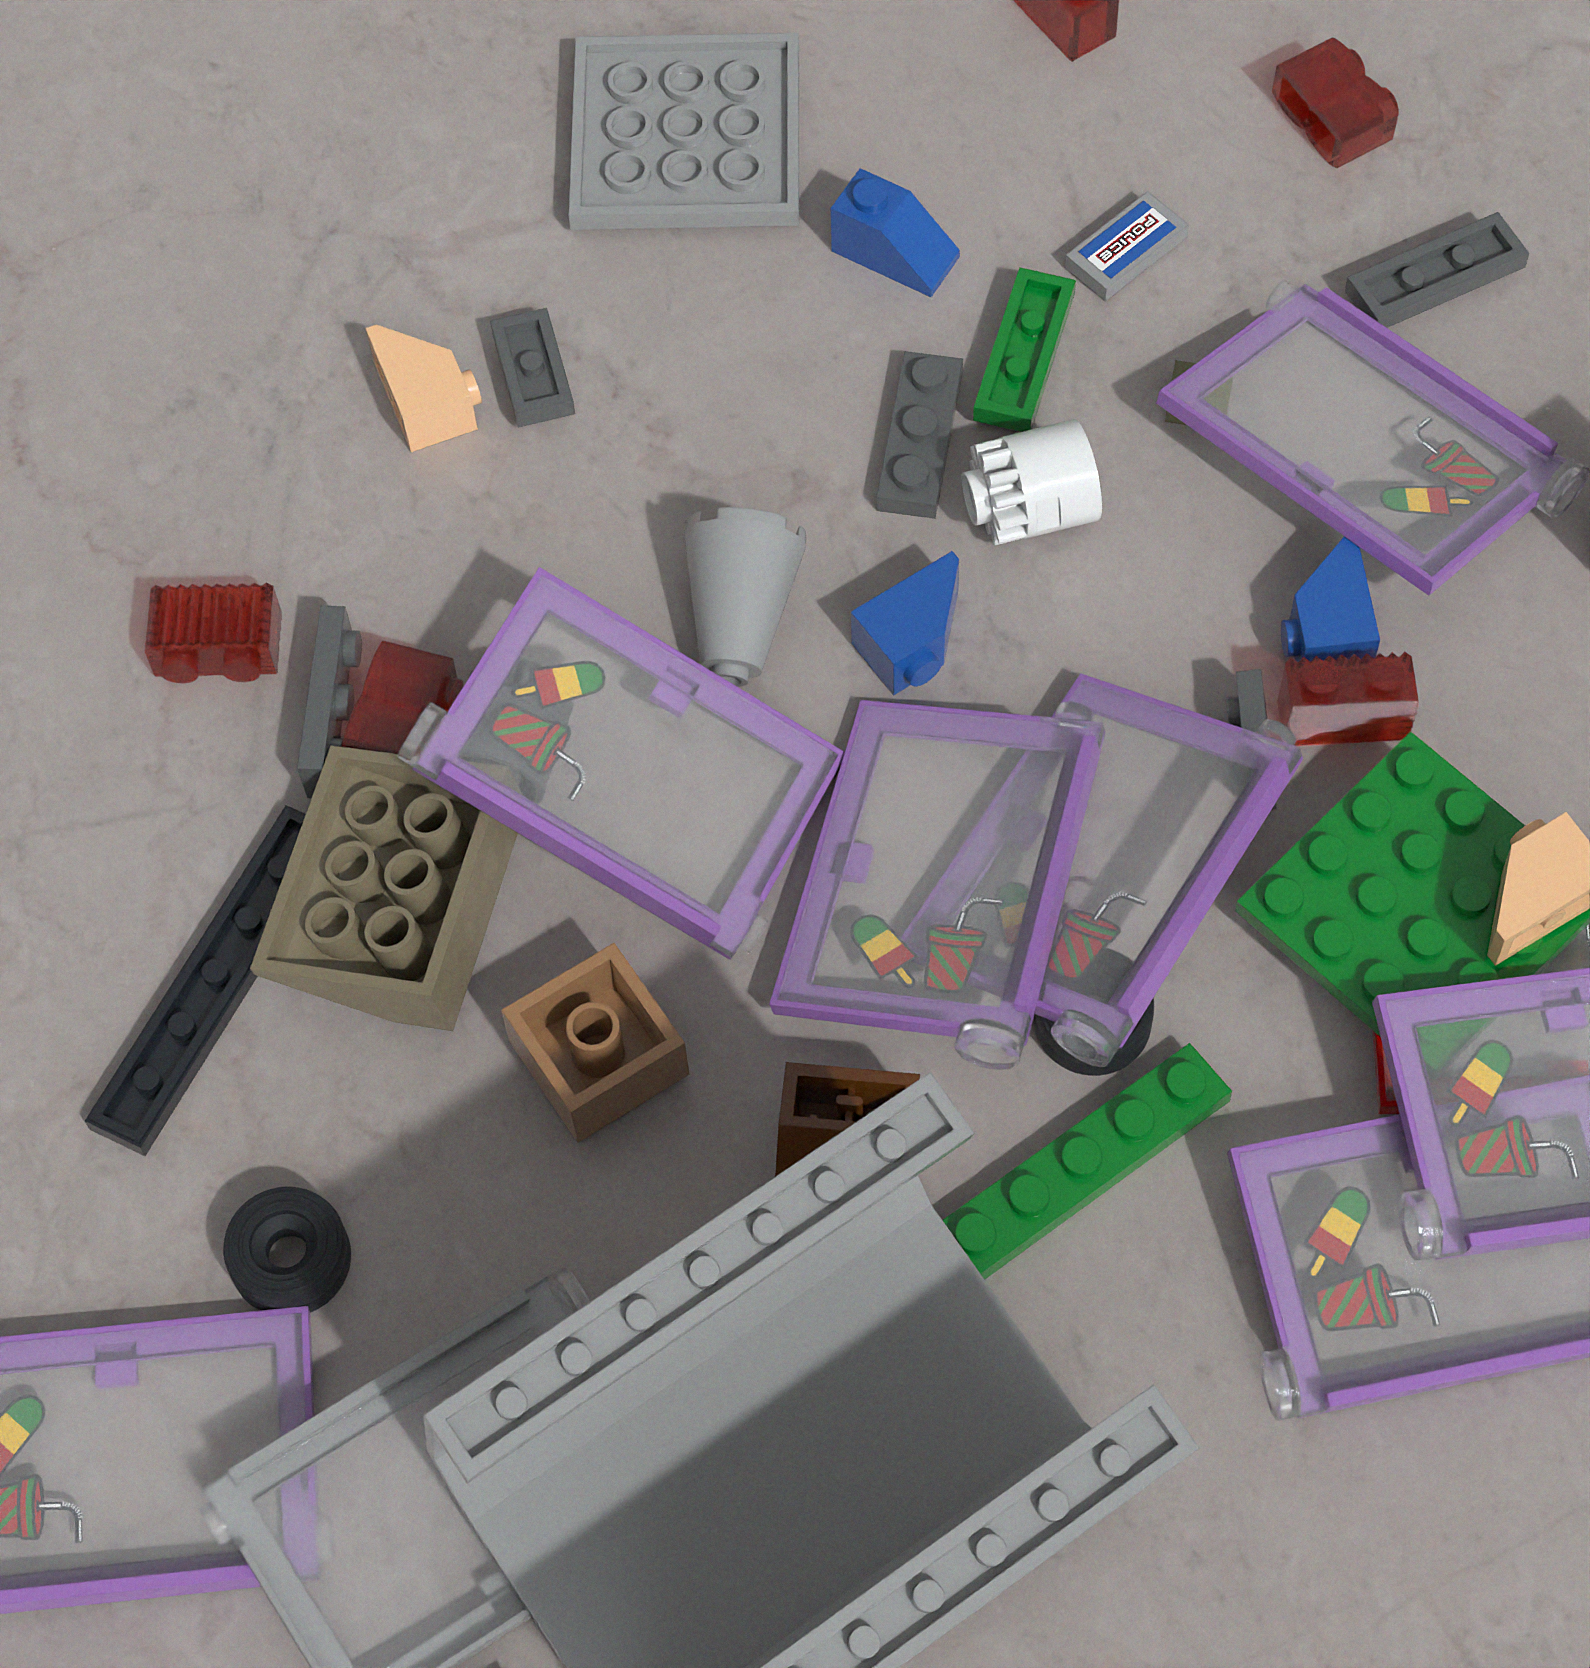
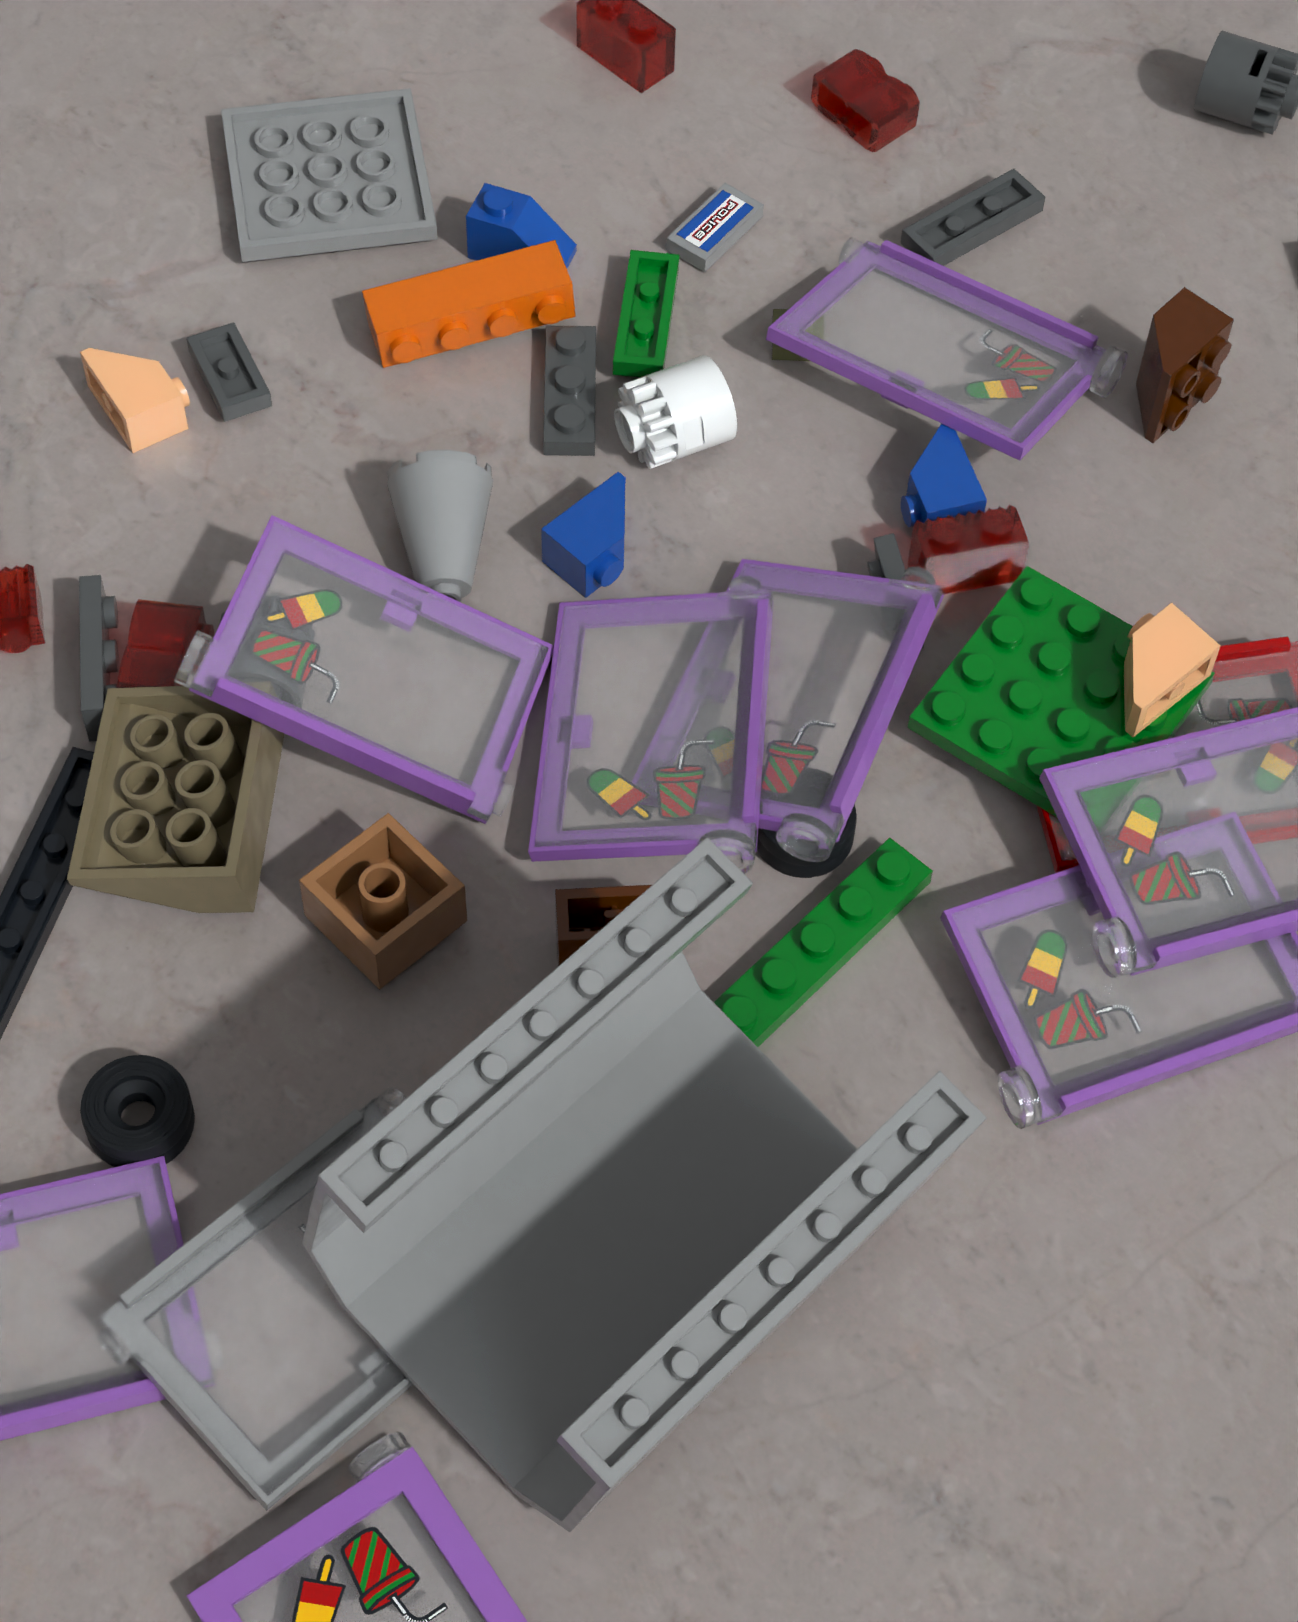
camera: 15 degrees left, 5 degrees down
none -> orange brick [362,240,576,368]

